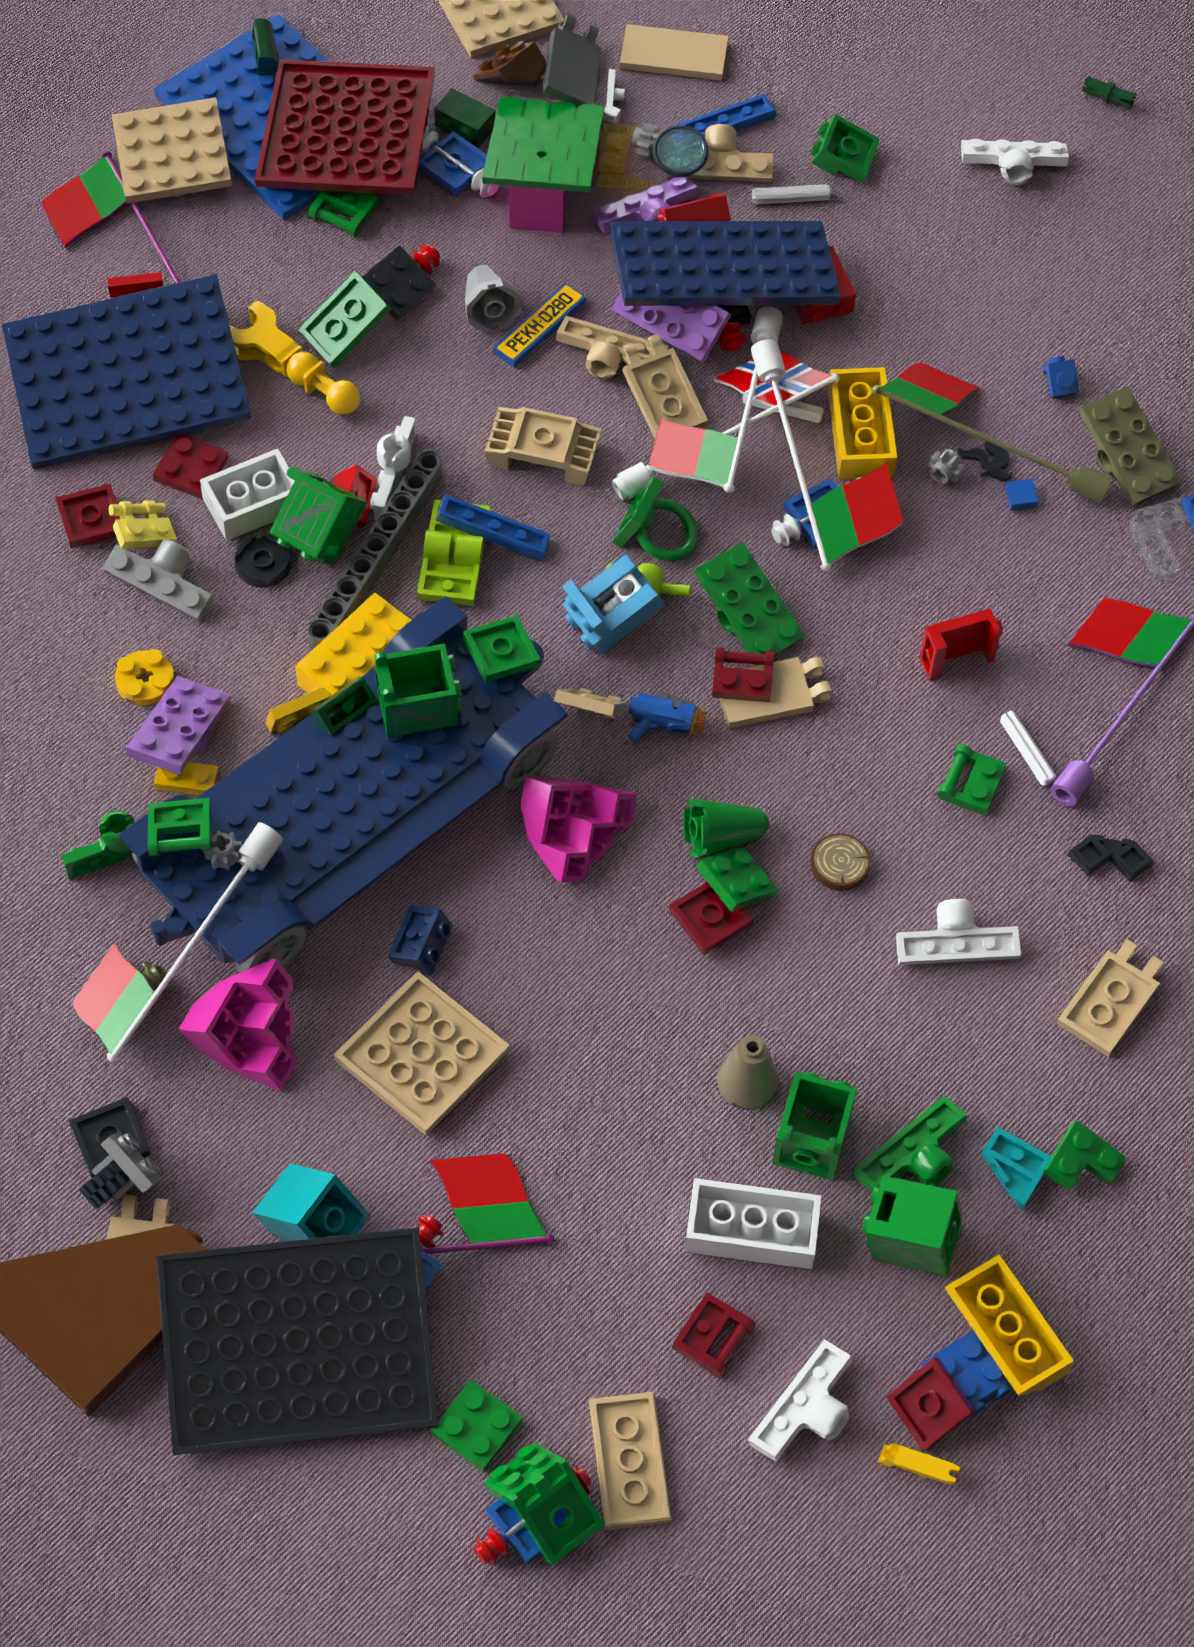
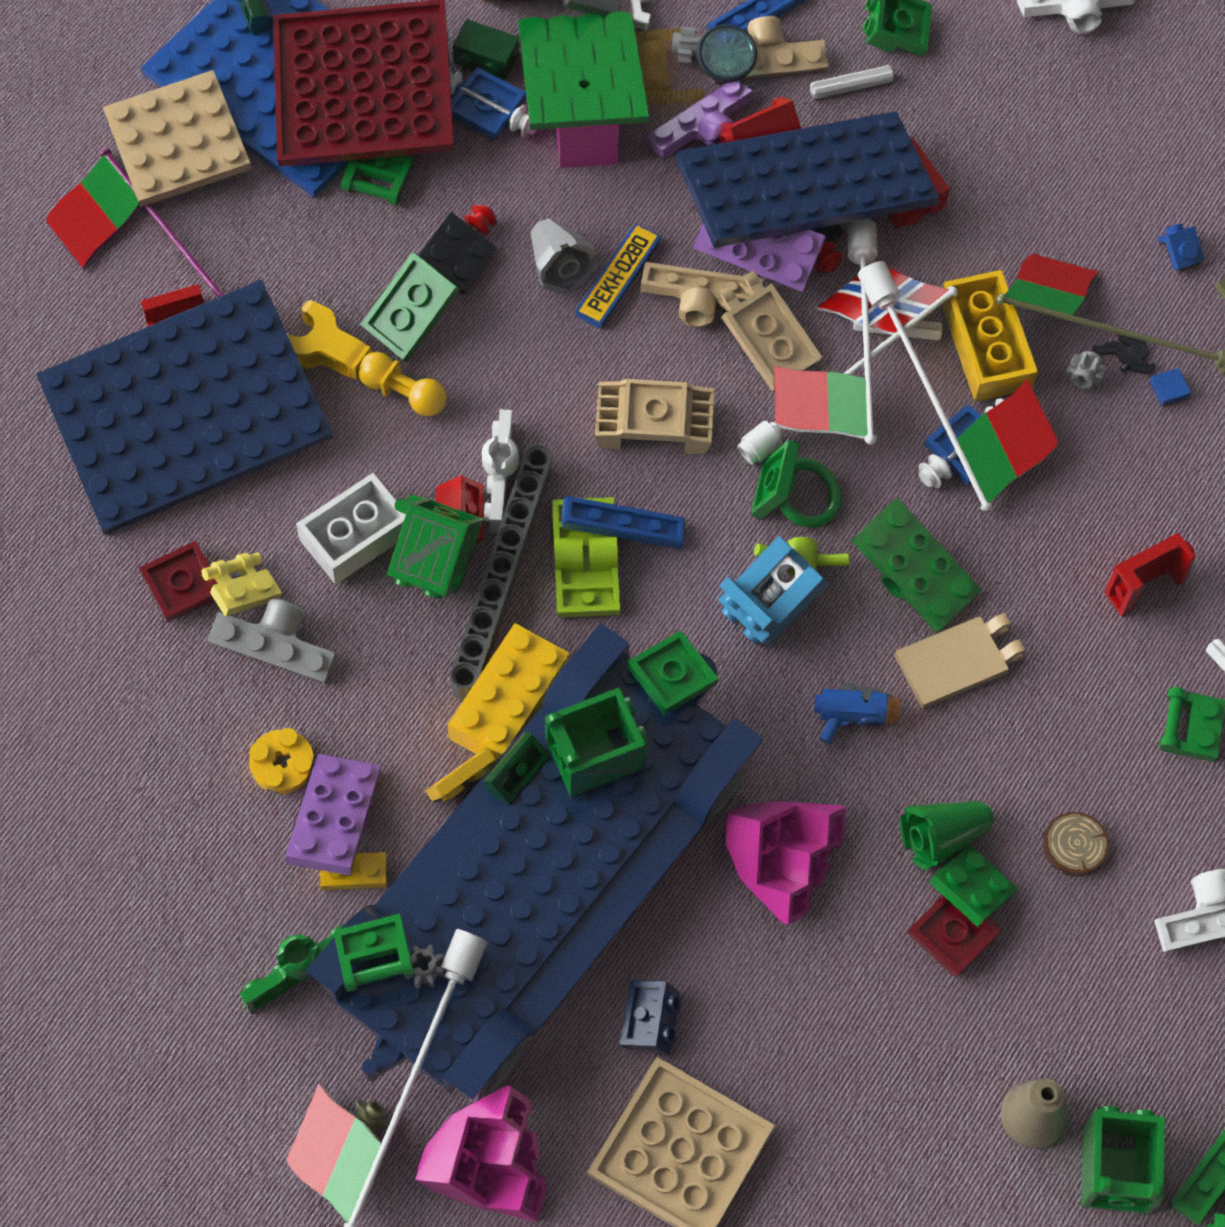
camera: 10 degrees left, 5 degrees up
dark red plate [152,434,229,499] -> none
black tile [235,535,292,587] -> none
tan tile [554,688,626,719] -> none
dark red plate [712,647,774,702] -> none

